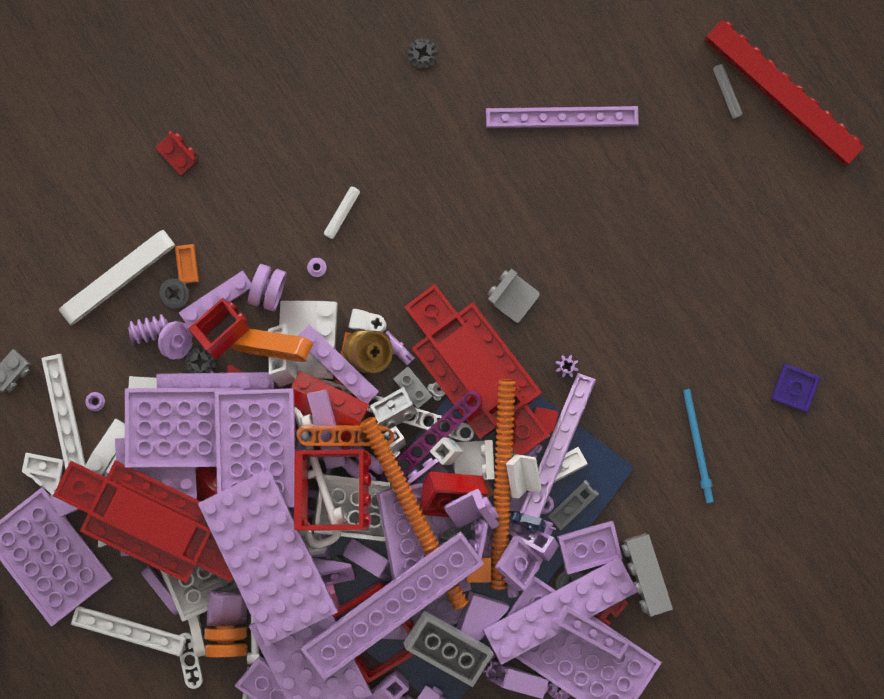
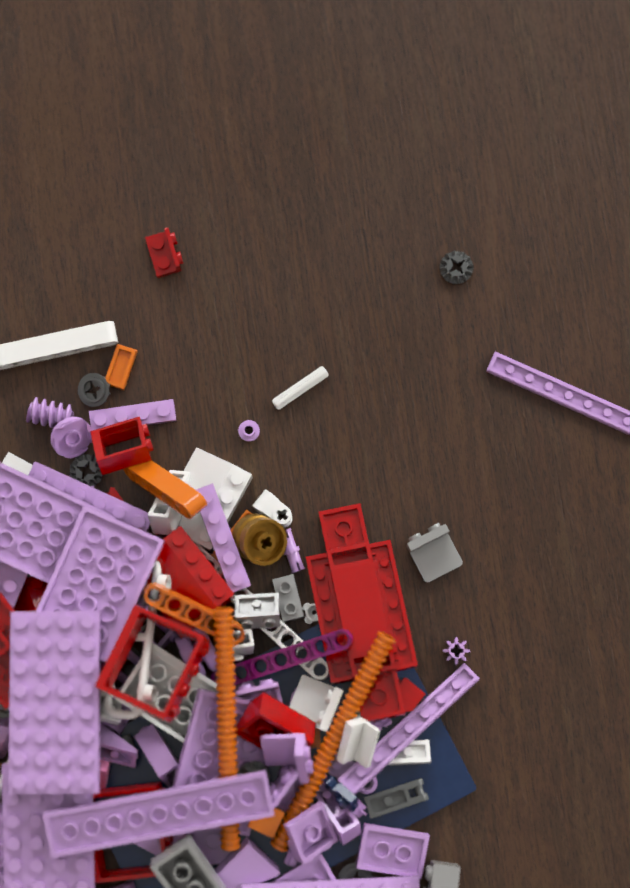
camera: 25 degrees right, 5 degrees down
lavender wheel [248,264,287,312] -> none
lavender tile [307,389,346,469] -> none
white brick [430,437,464,465] -> none
dark azure bar [683,389,714,503] -> none

